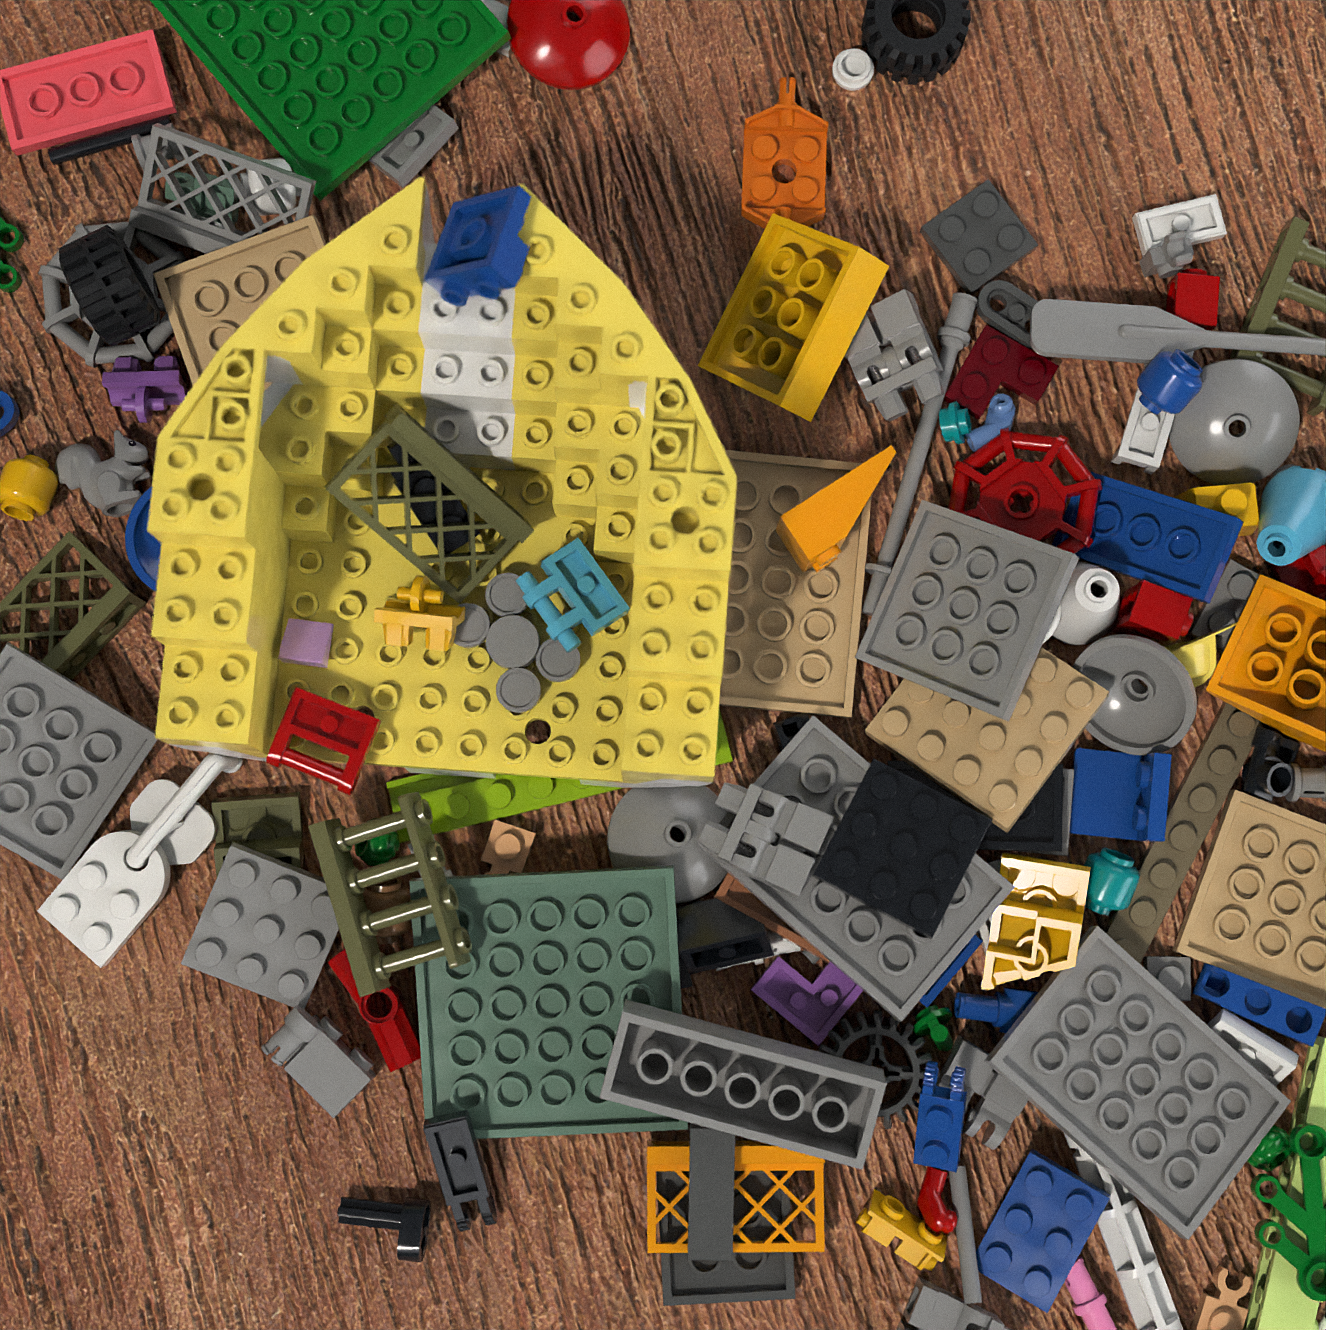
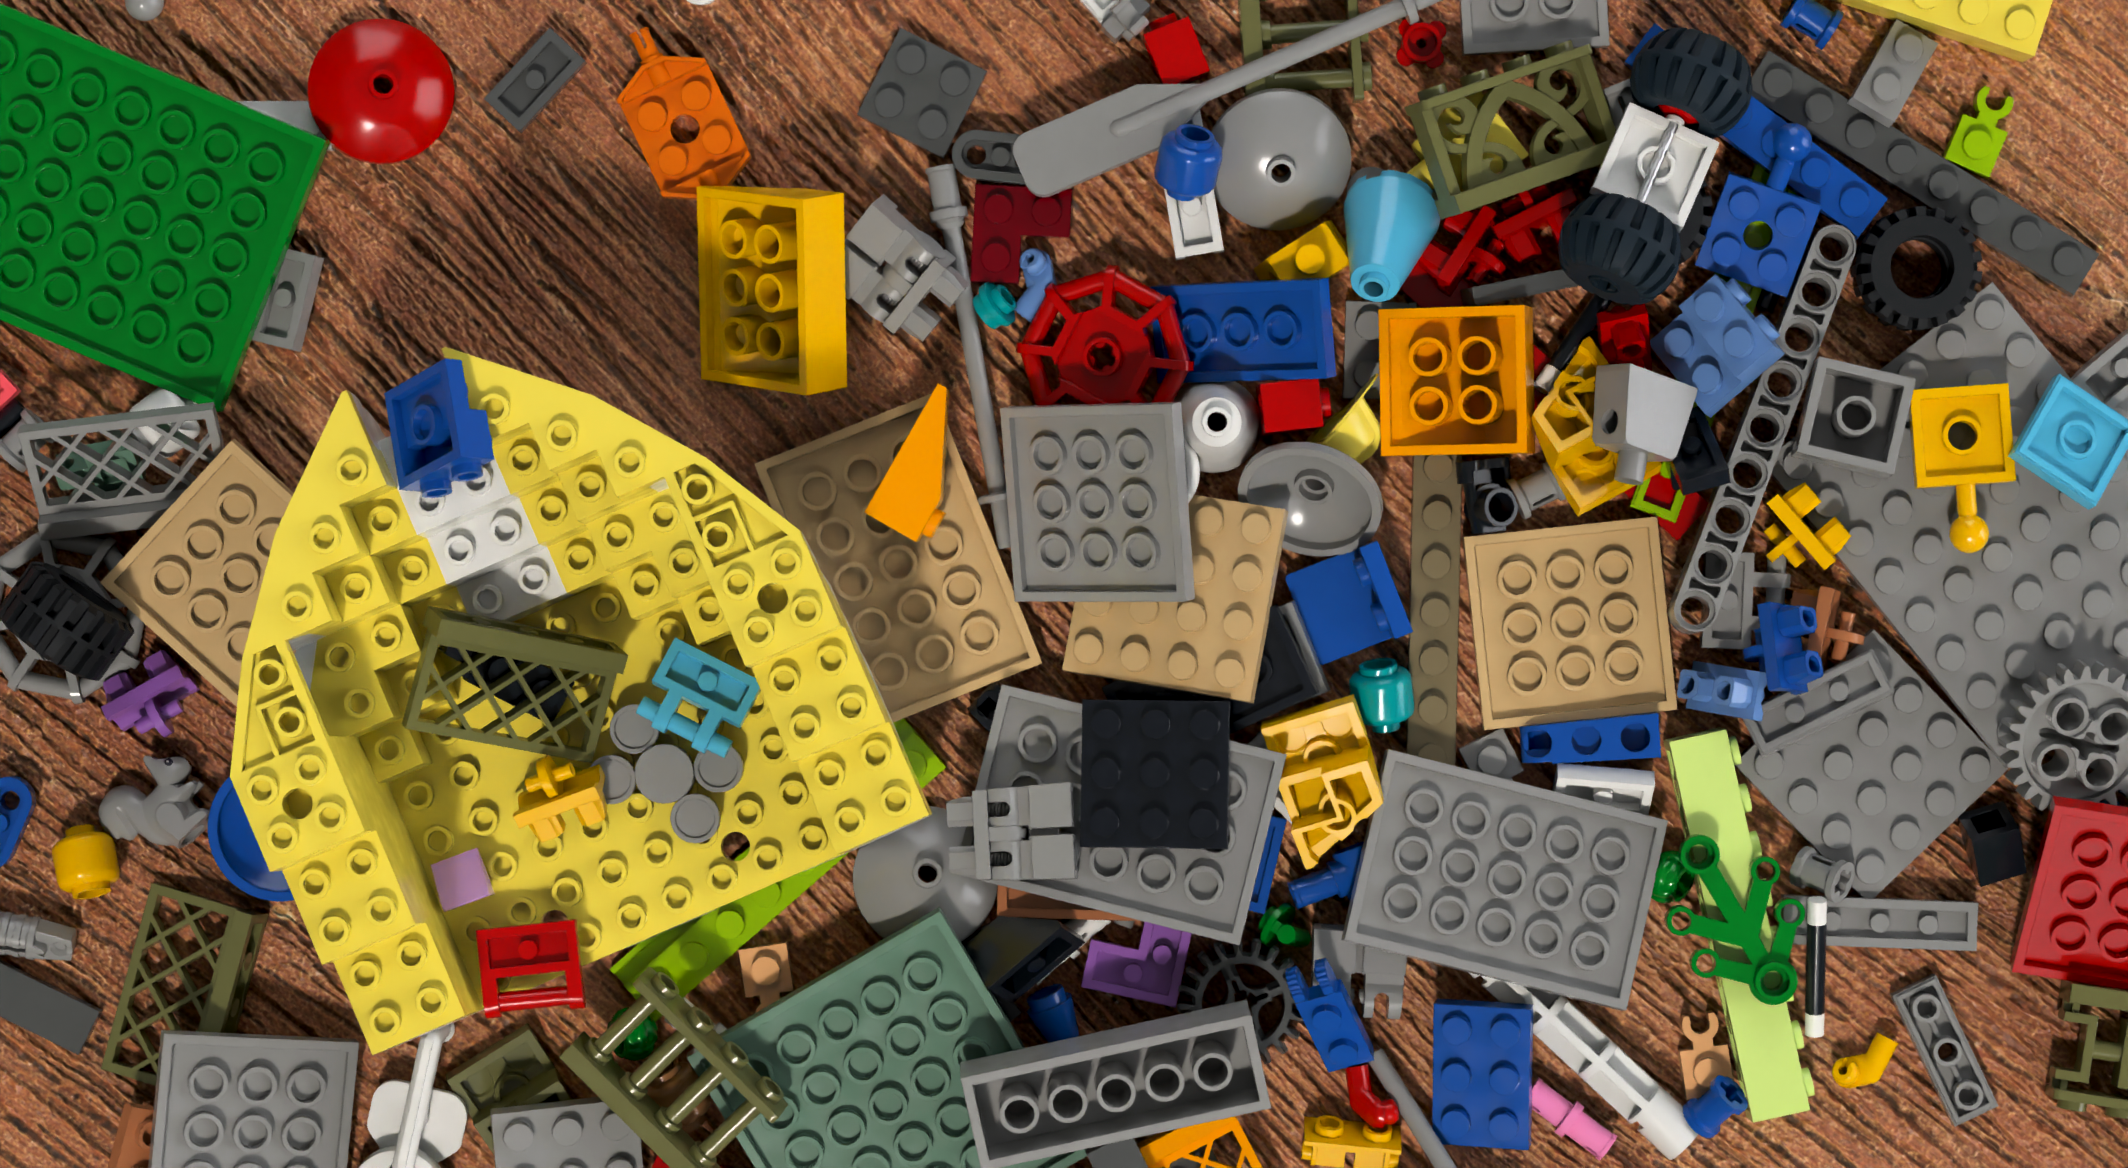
camera: 25 degrees left, 5 degrees up
none -> dark grey plate [484,28,587,133]
none -> blue cone [1027,984,1079,1043]

